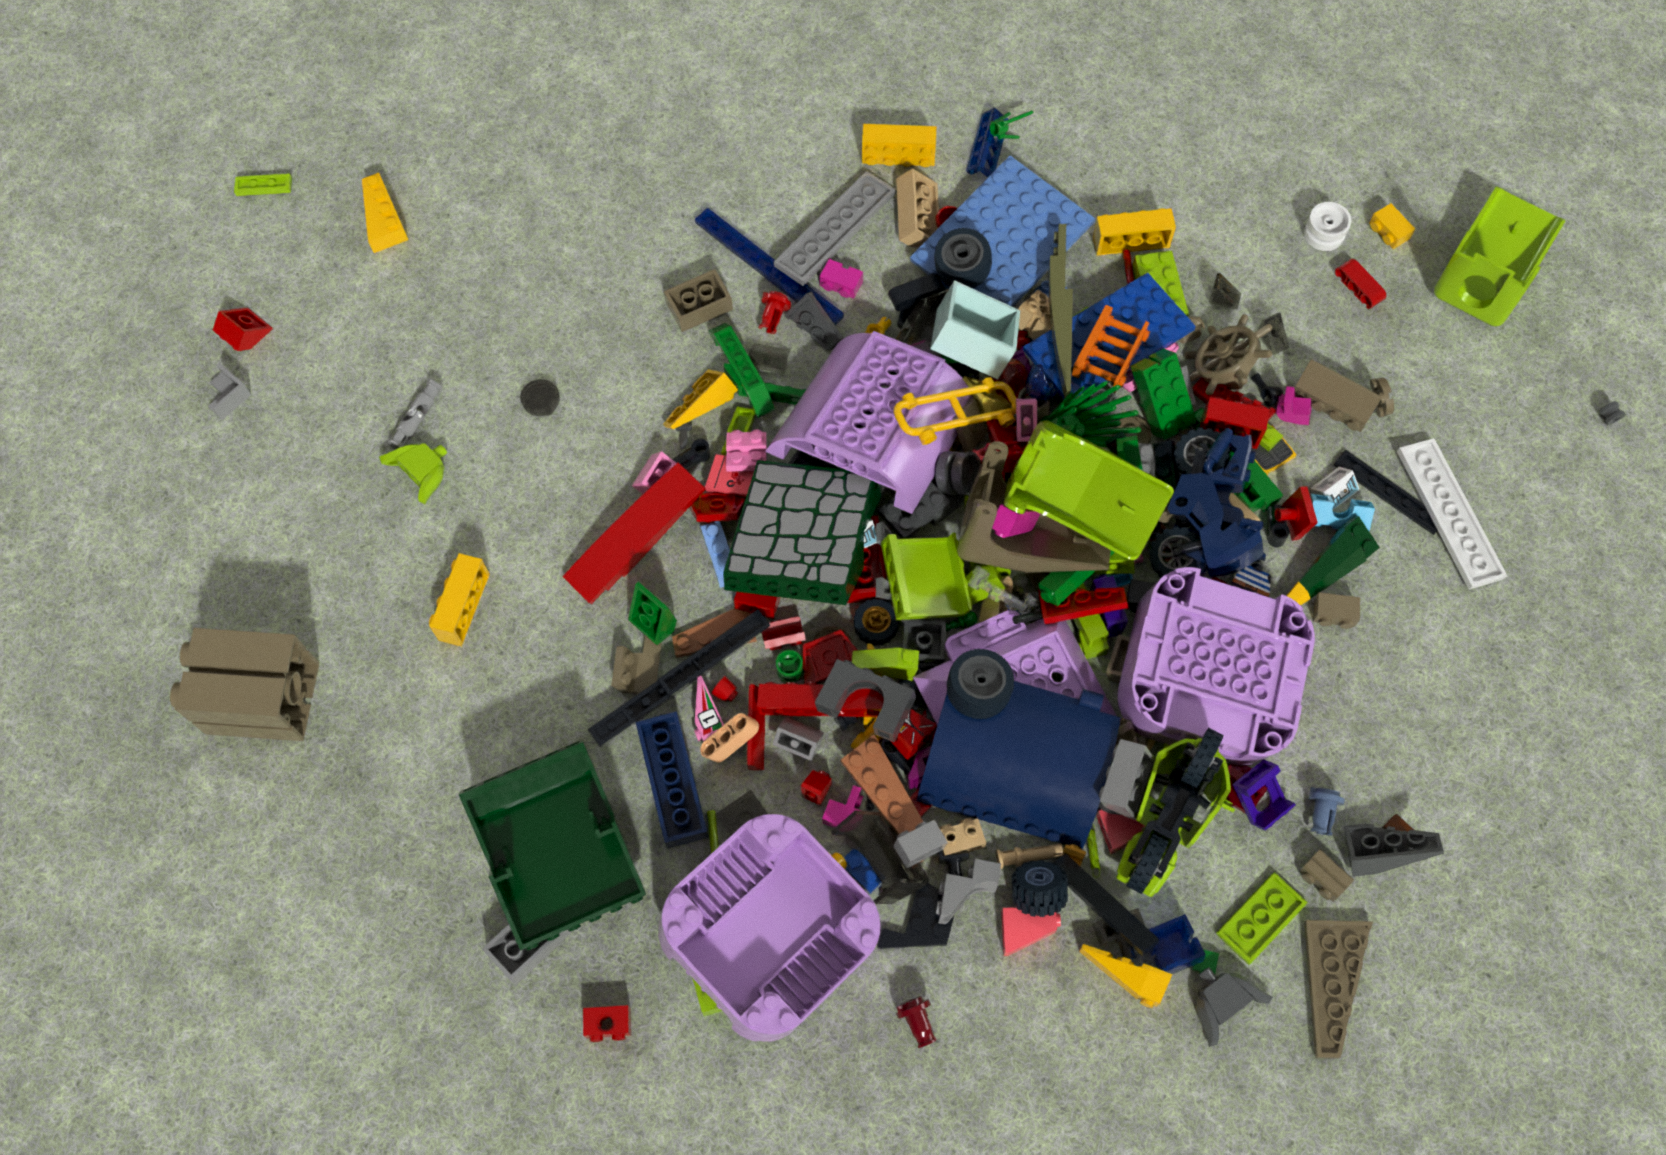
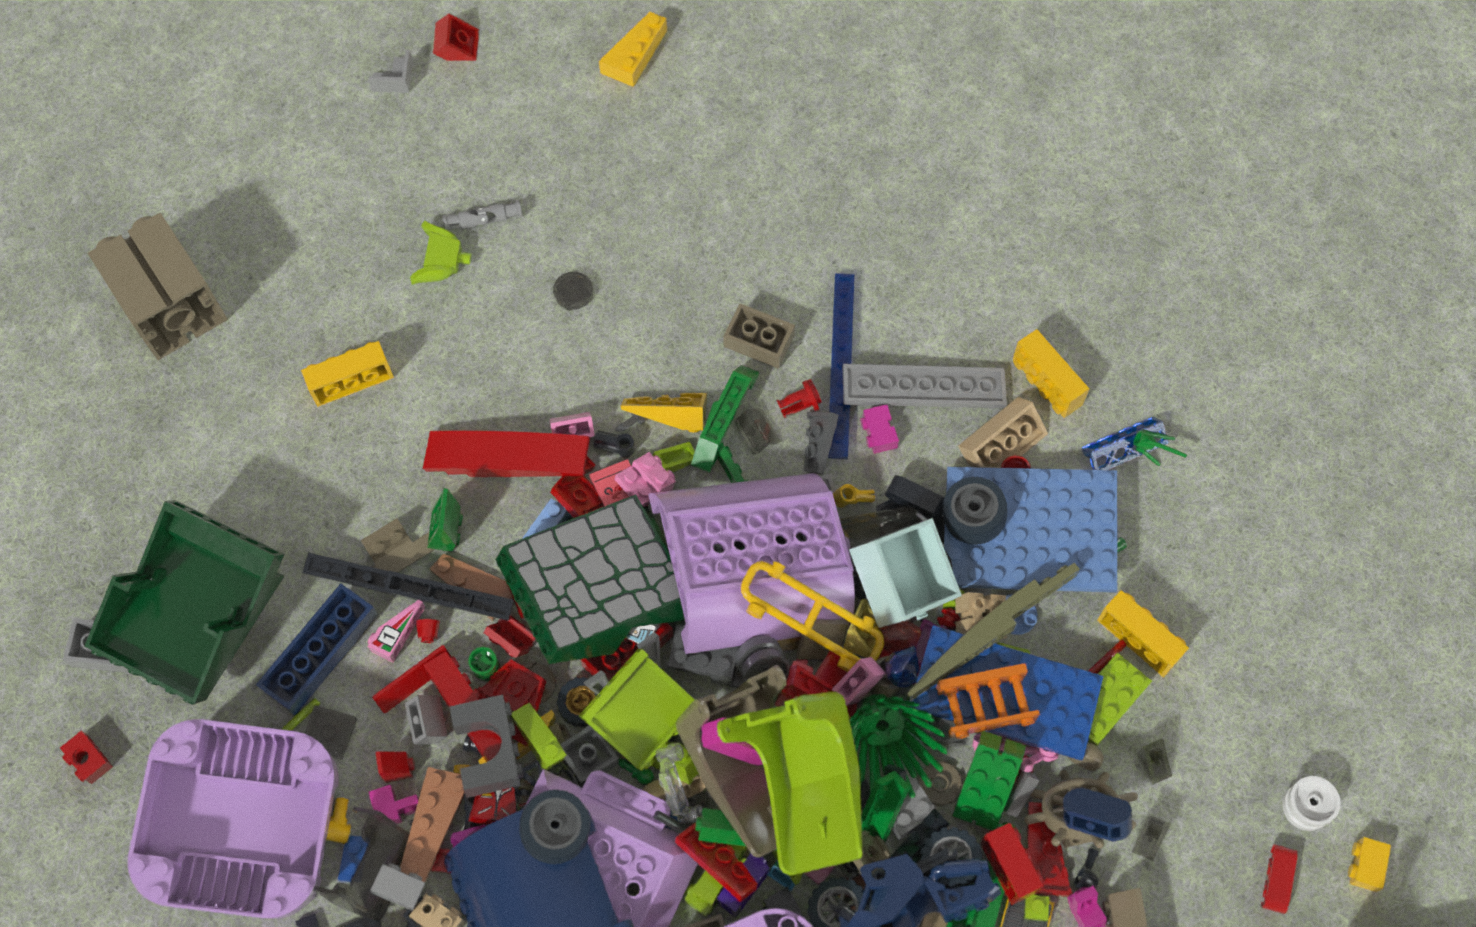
camera: 50 degrees right, 0 degrees up
light nougat beam [700,713,759,763] -> none
none -> dark blue brick [1063,788,1132,842]

